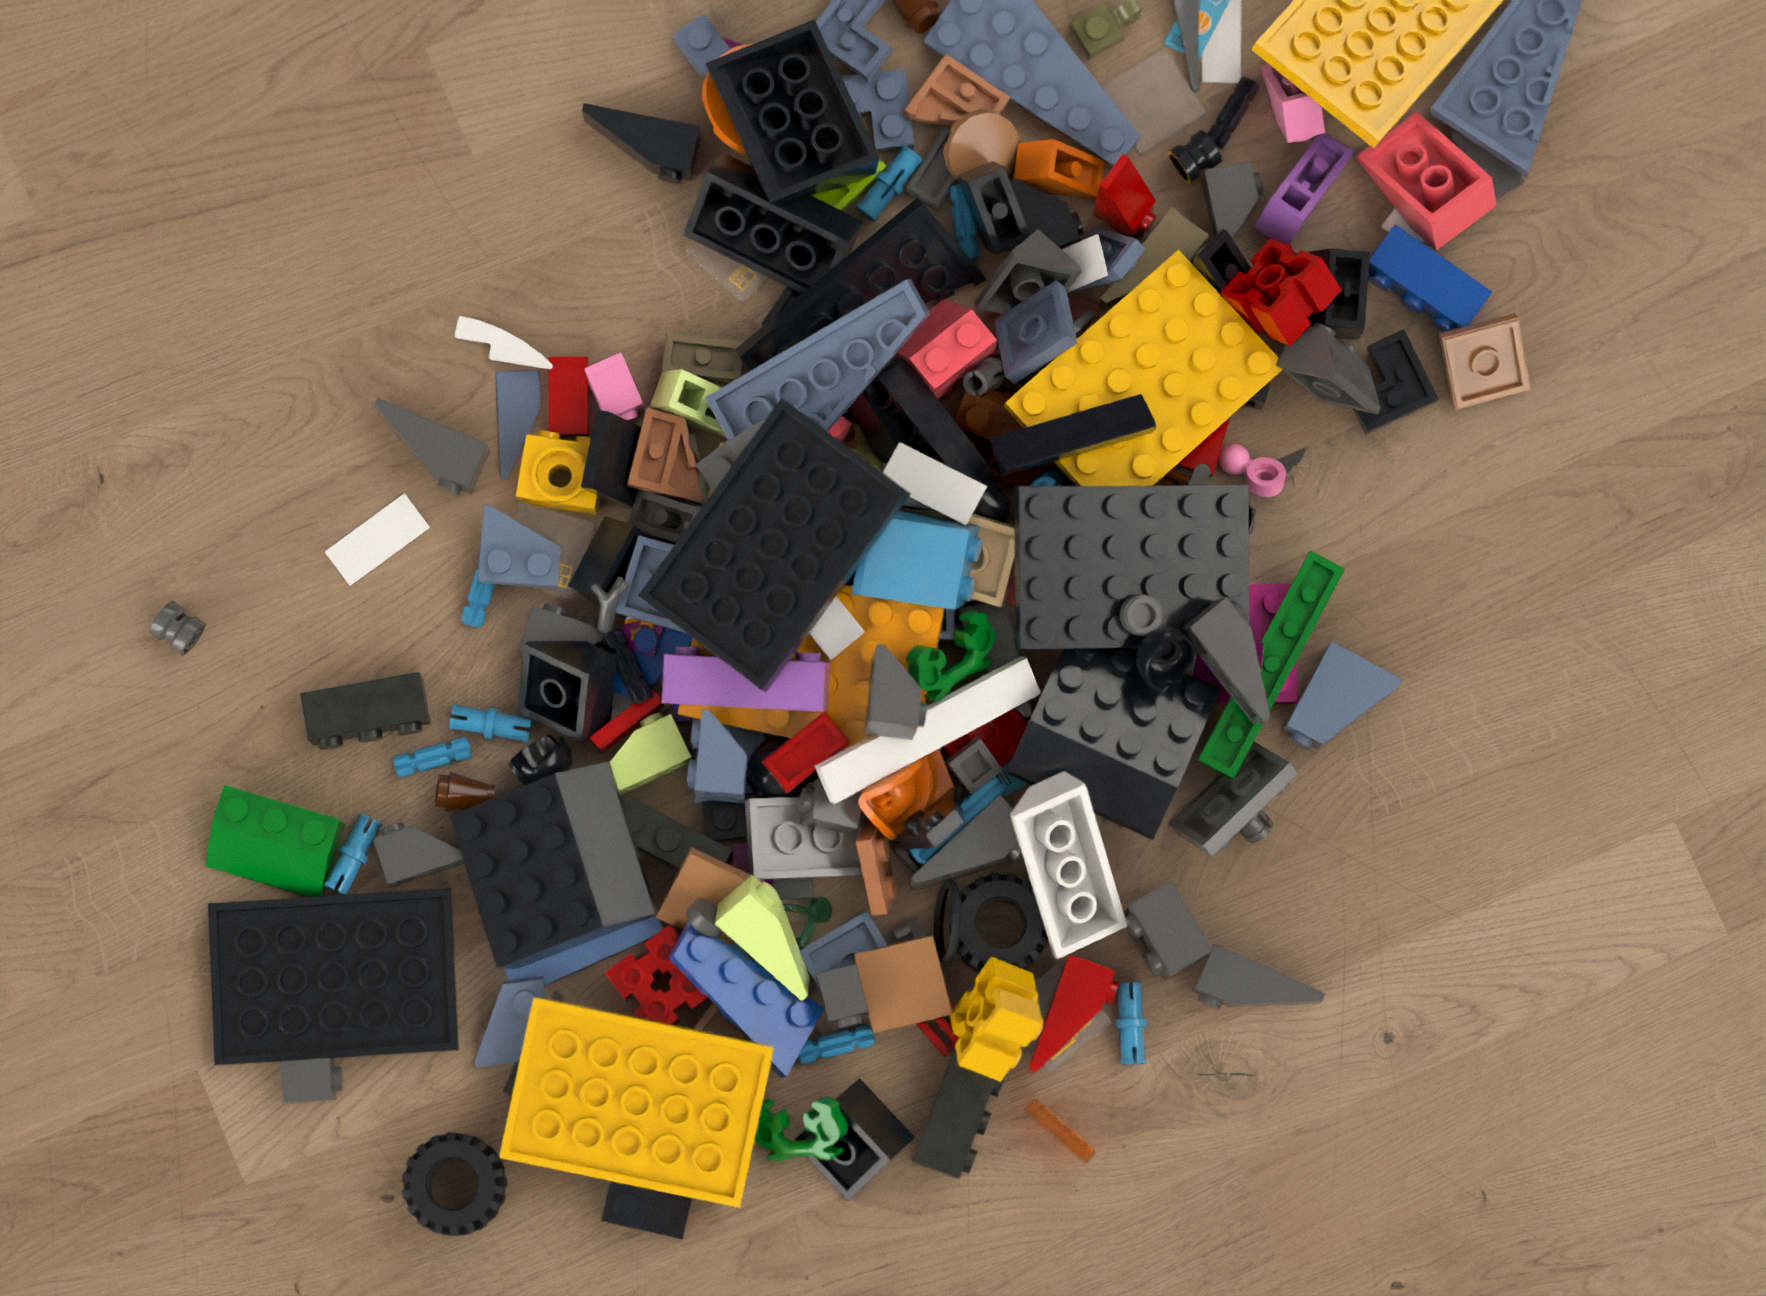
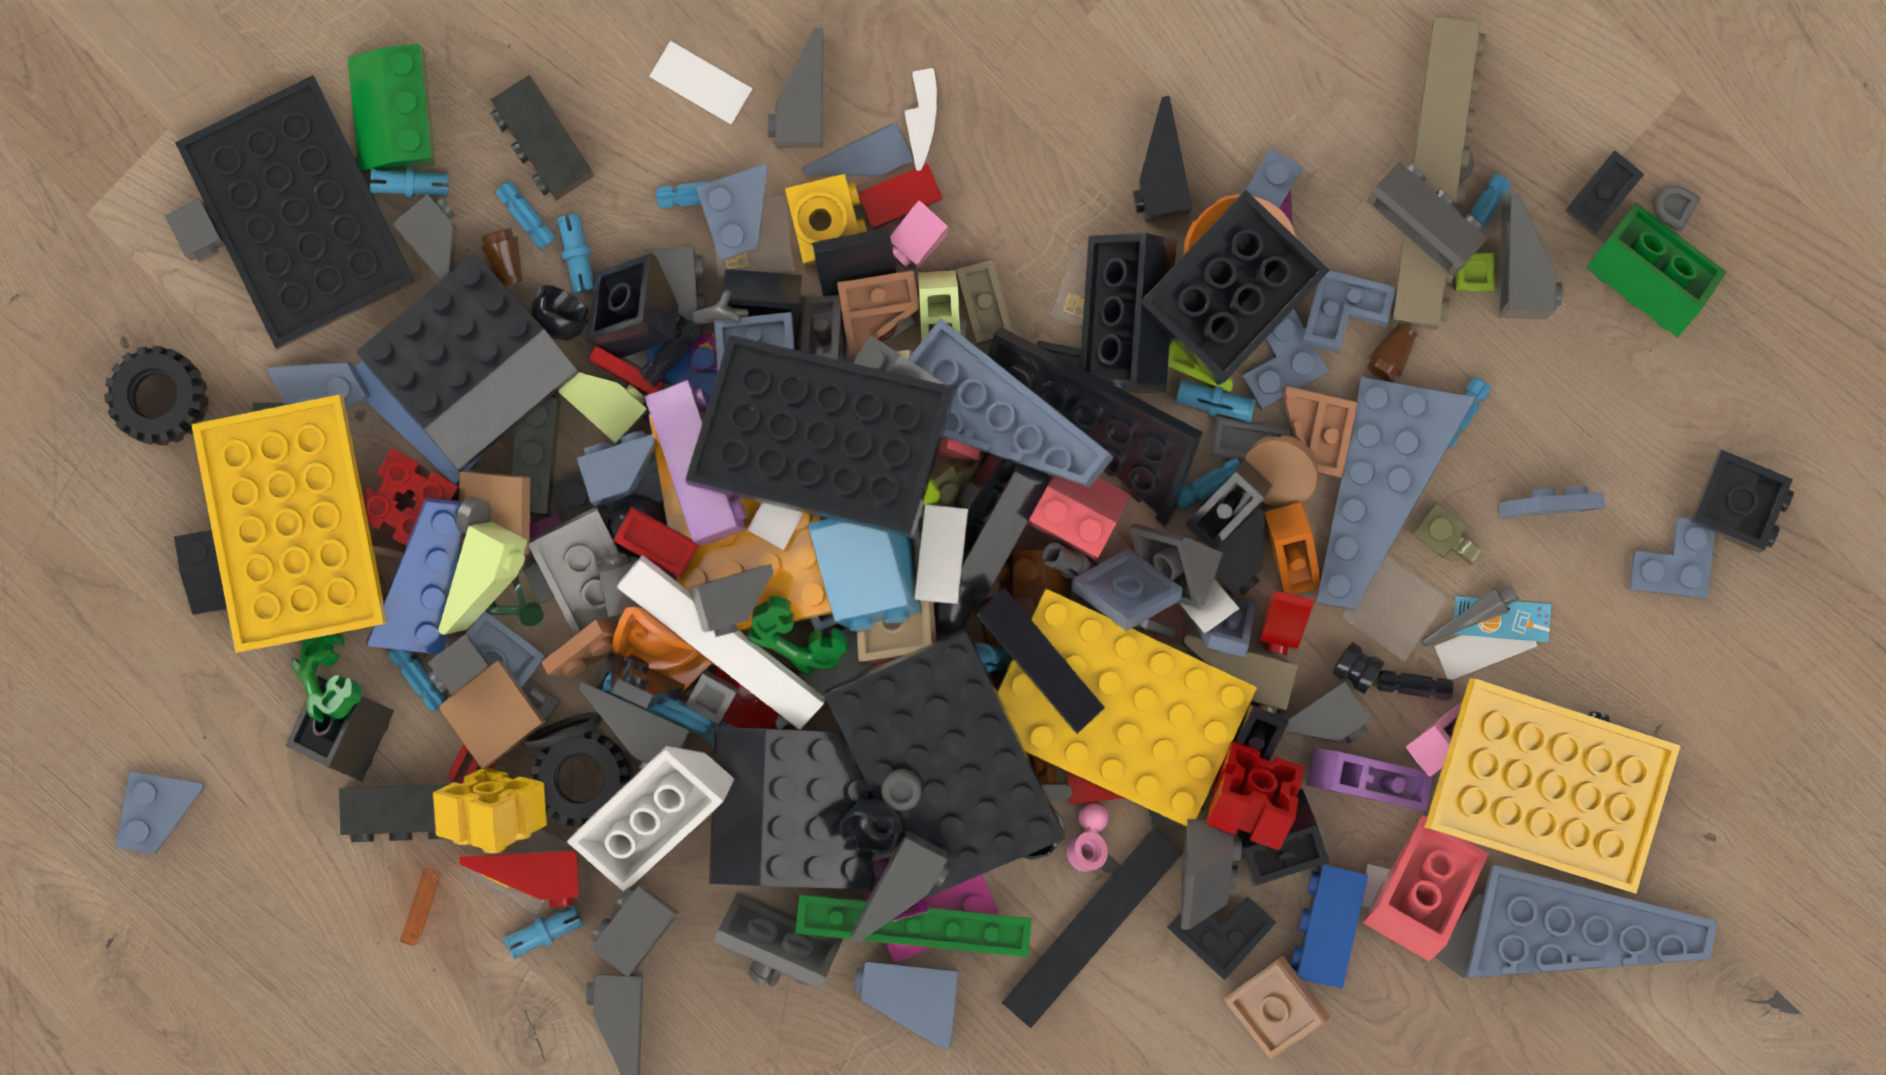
camera: 70 degrees right, 5 degrees up
none -> black tile [1001,827,1183,1028]

